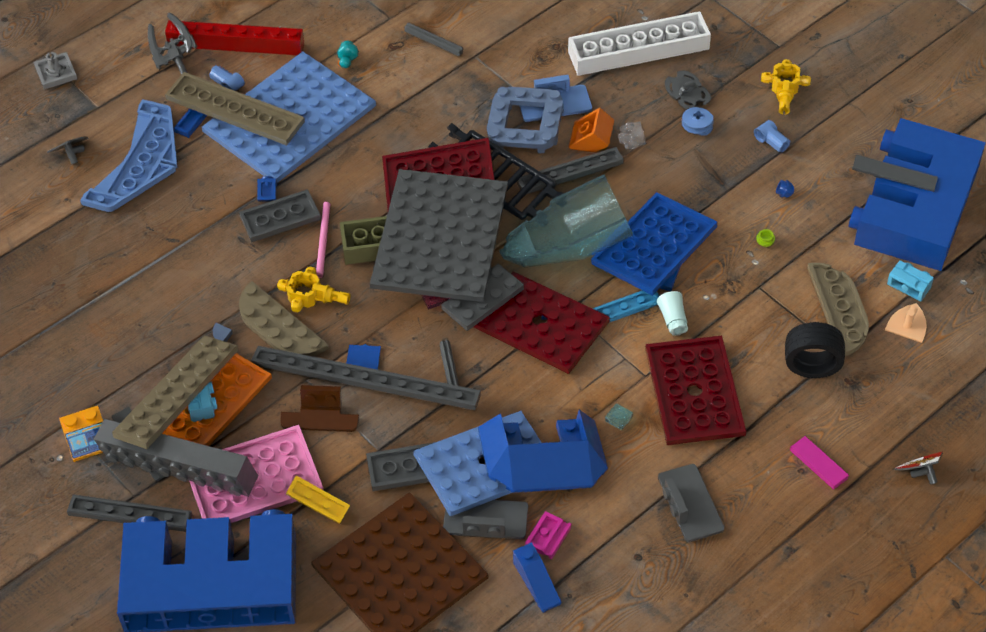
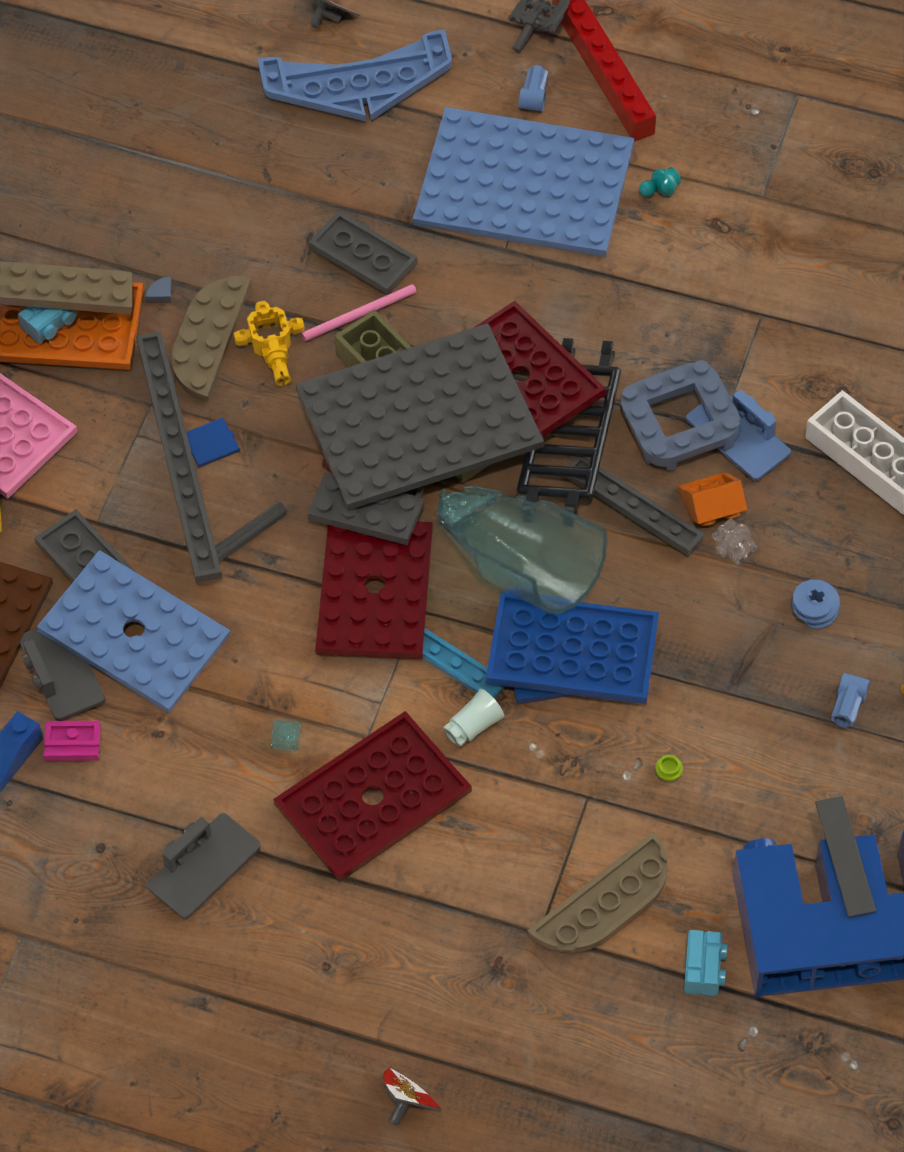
camera: 60 degrees right, 5 degrees up
dark tan plate [165,72,305,145] -> none
blue tile [174,109,208,138] -> none
blue bracket [257,176,277,202] -> none
reddish brown plate [281,385,359,432] -> none
dark grey axle [404,23,463,56] -> none
blue slope [478,409,608,493] -> none
dark grey shield [665,70,712,110] -> none
blue plate [776,180,794,198] -> none
black tyre [785,322,845,378] -> none
dark pink tile [790,436,849,490] -> none
light nougat shield [885,303,927,343] -> none

